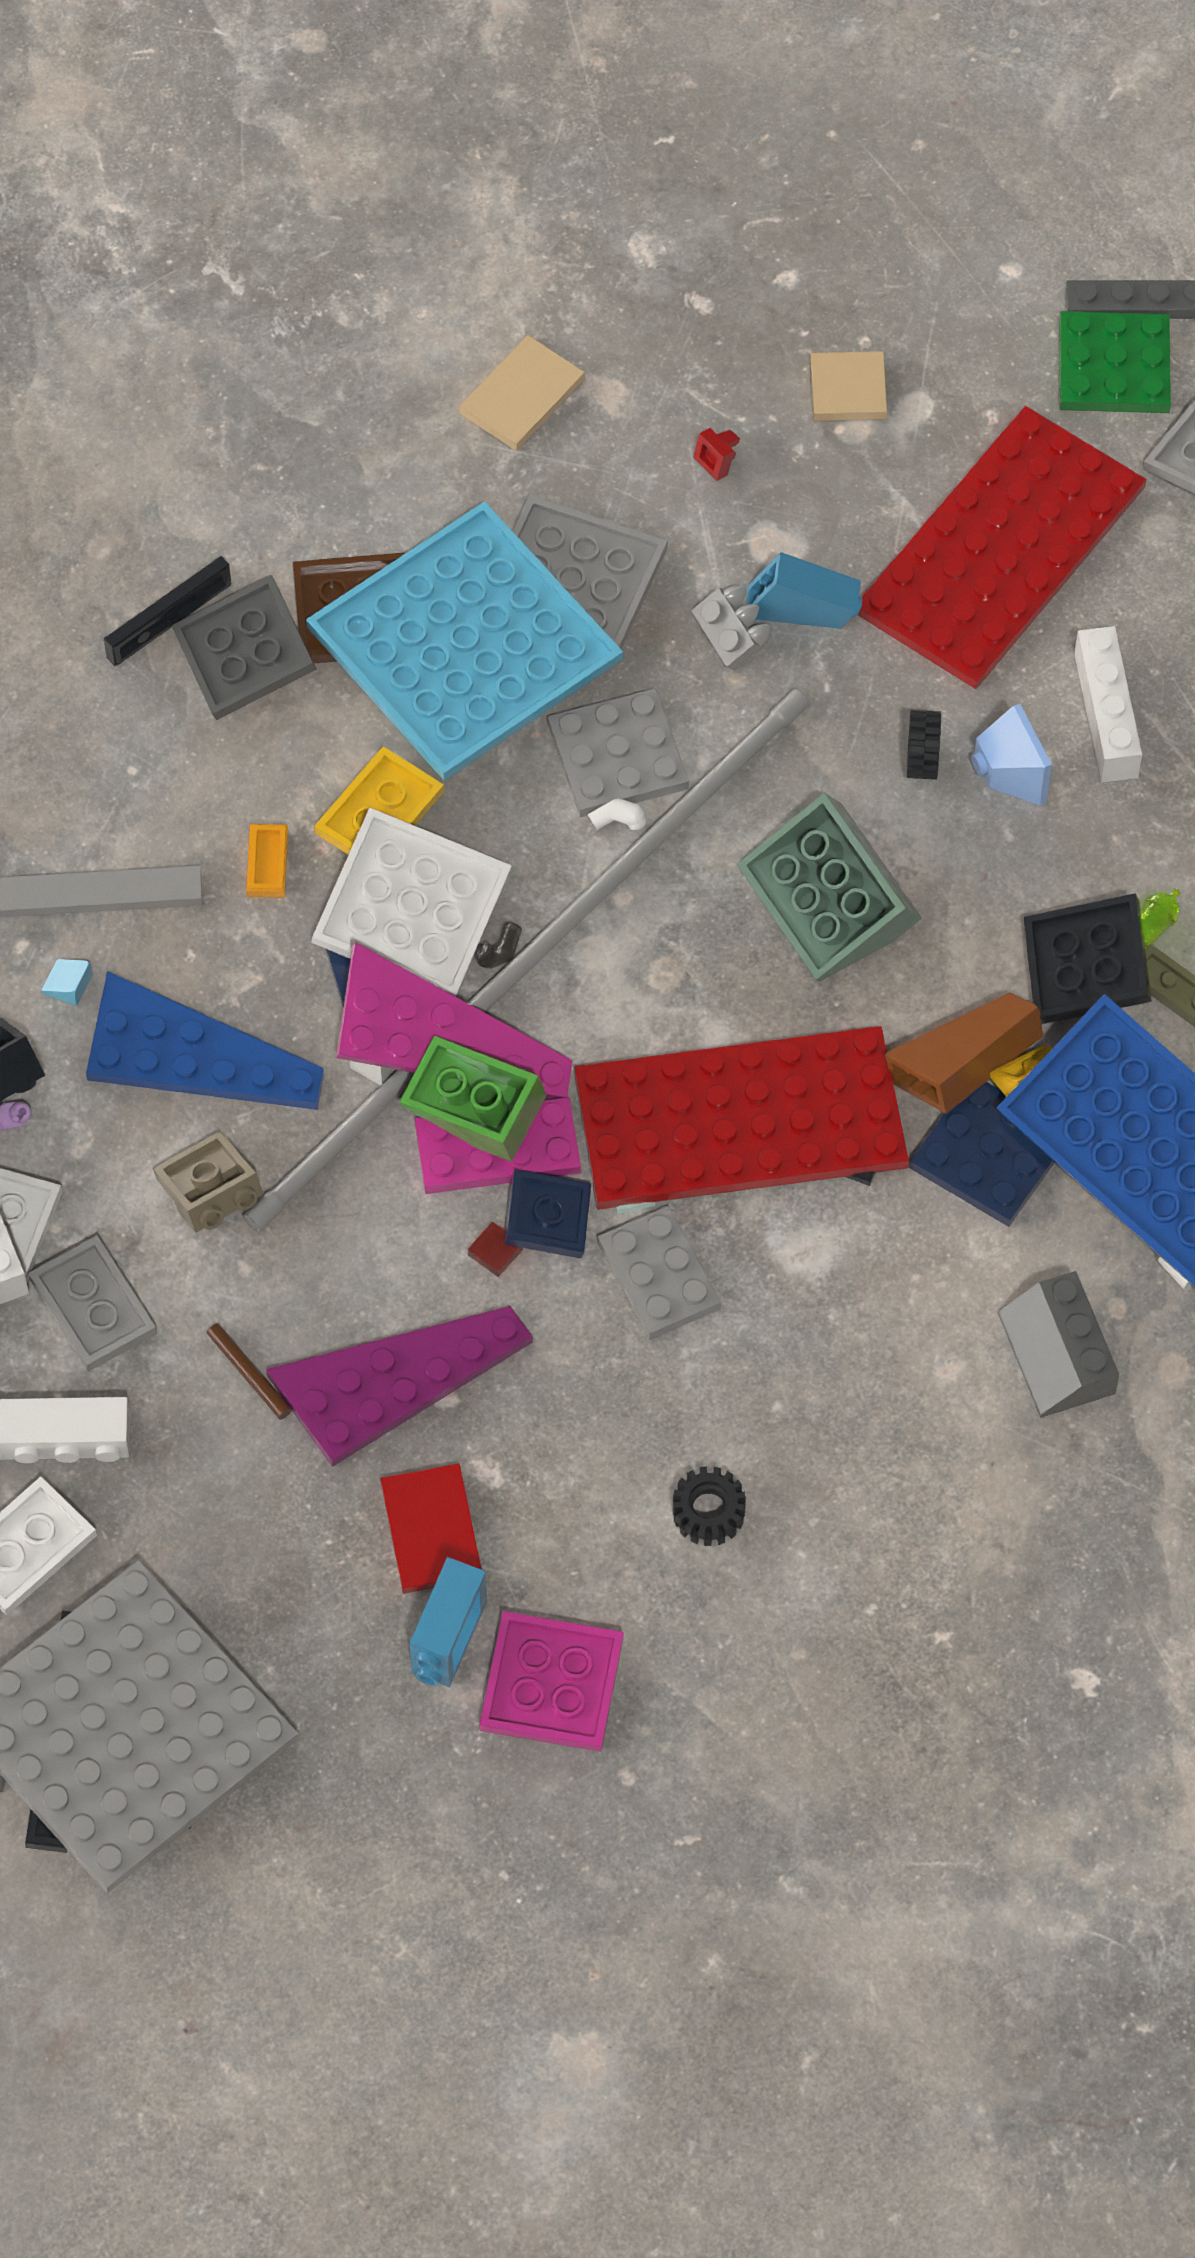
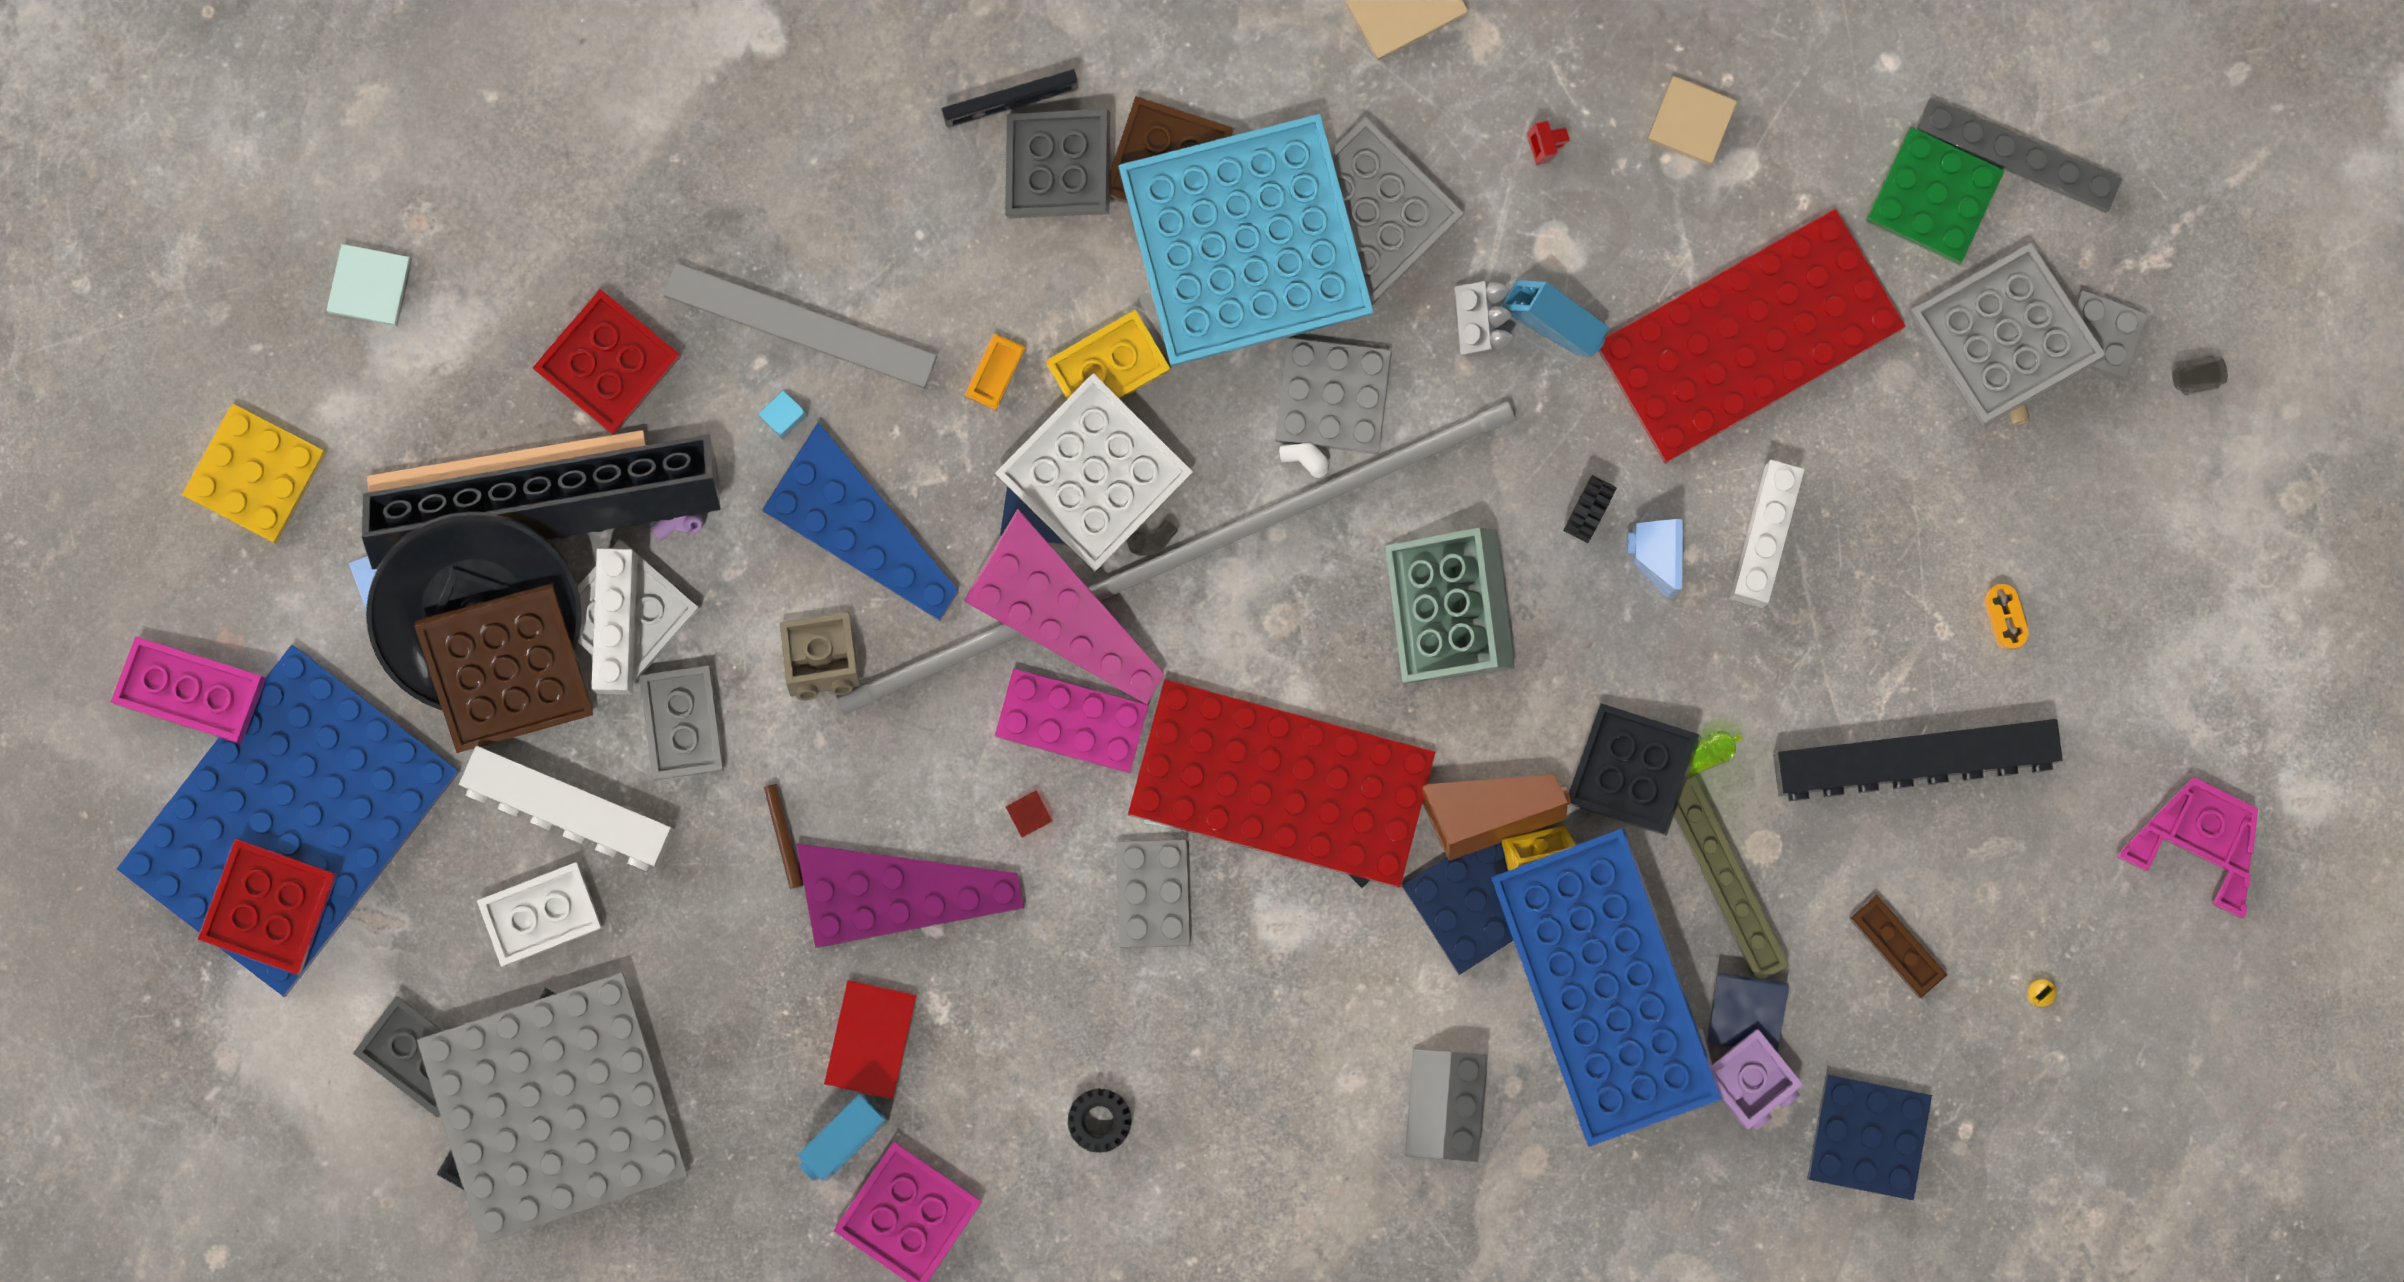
camera: 20 degrees right, 20 degrees up
bright green slope [399,1036,547,1162] -> none
dark blue tile [504,1169,591,1258] -> none

